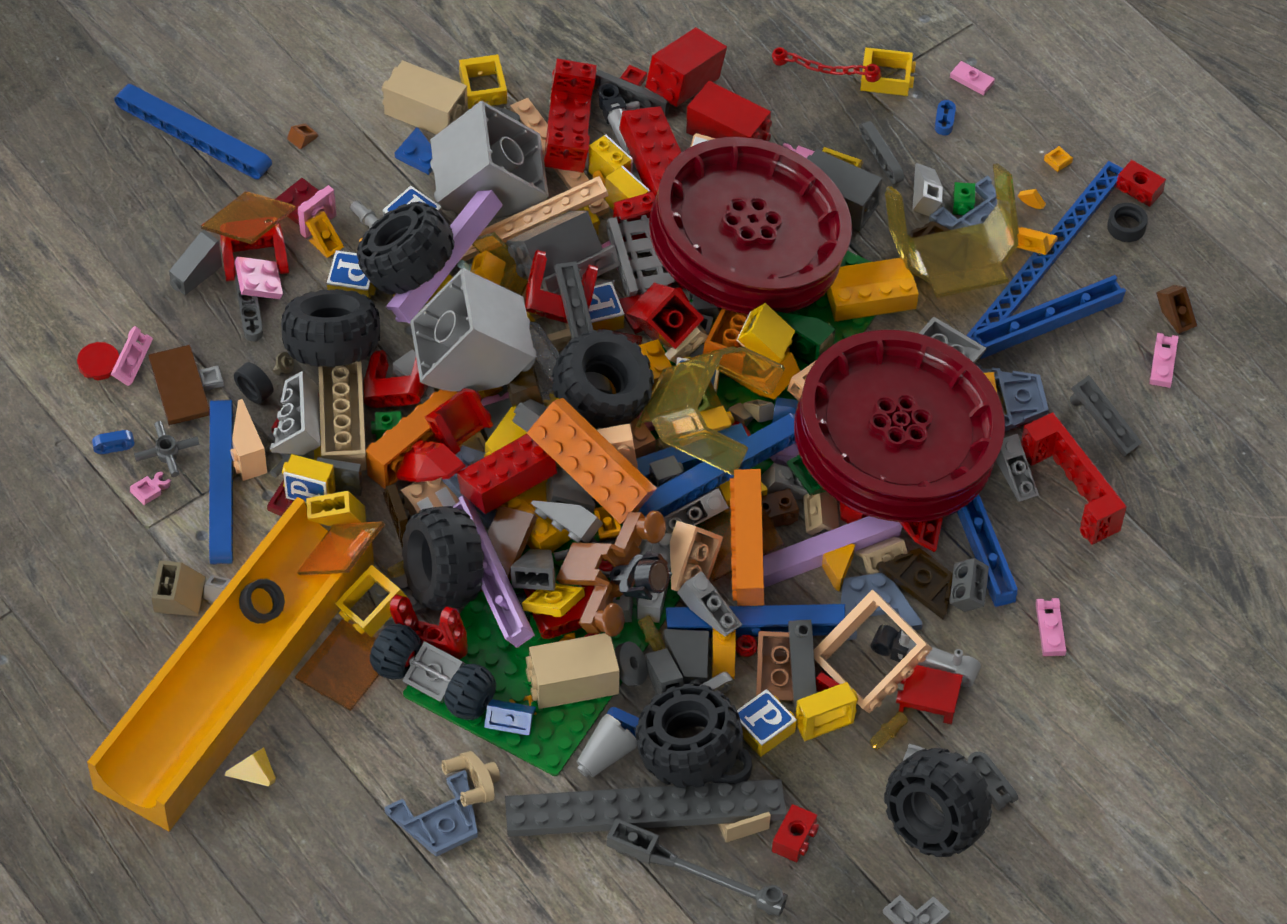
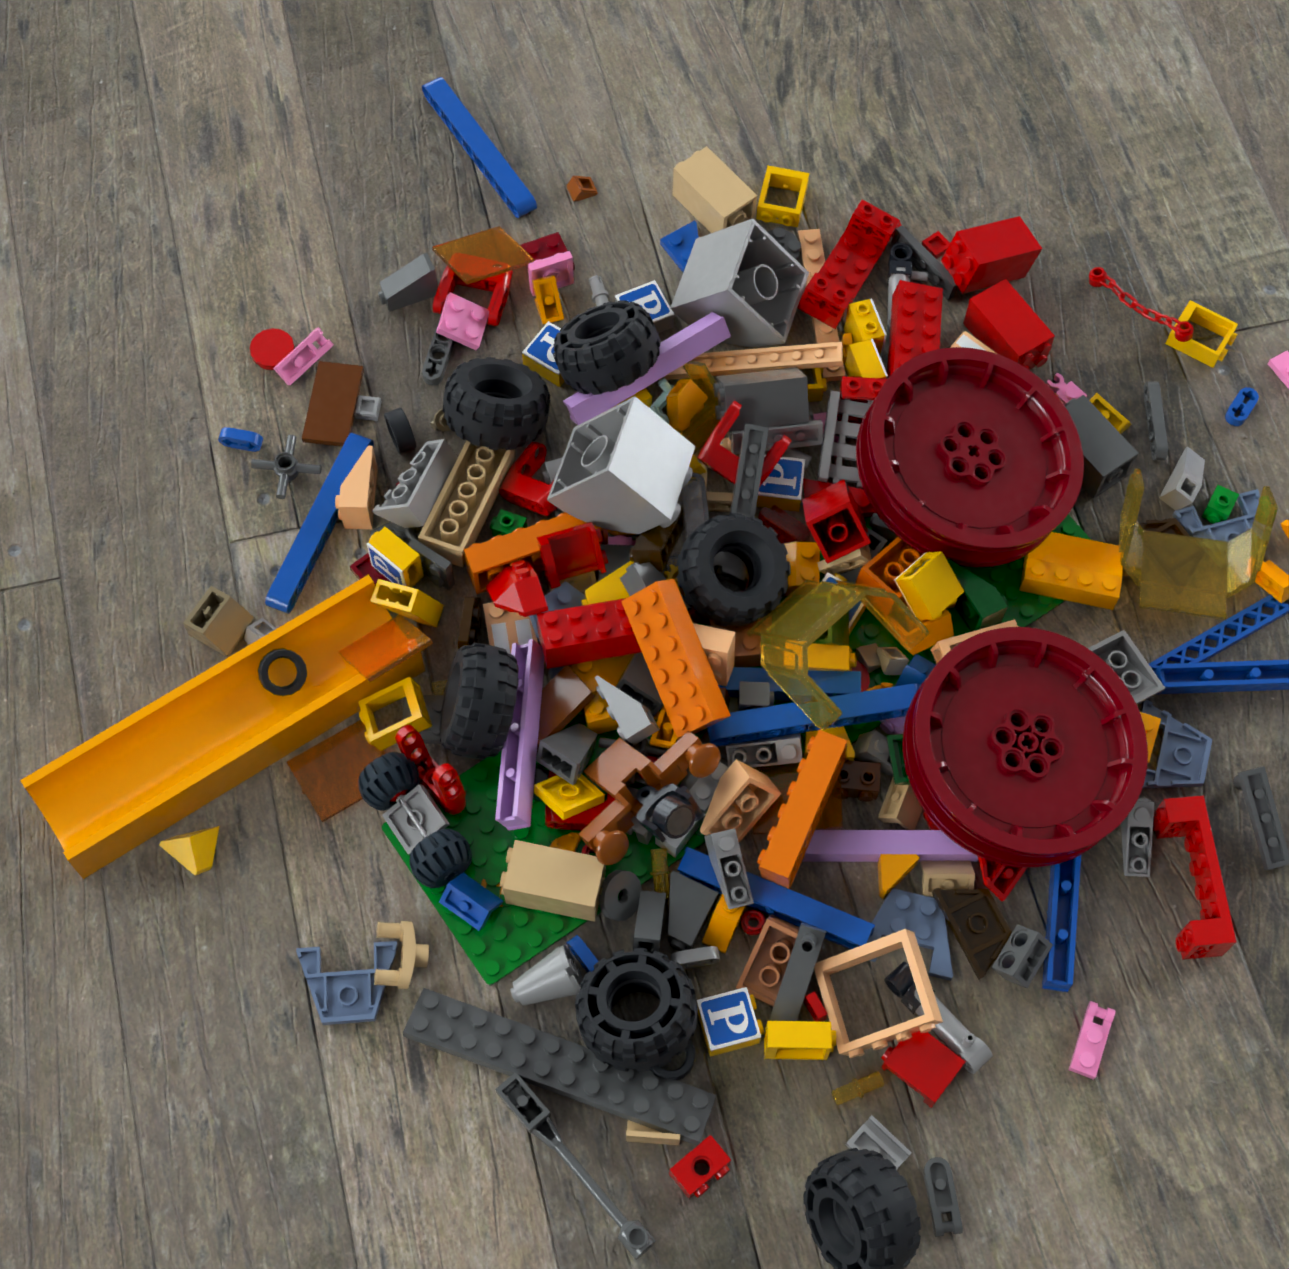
camera: 25 degrees right, 10 degrees up
bright pink plate [130,472,171,505] -> none

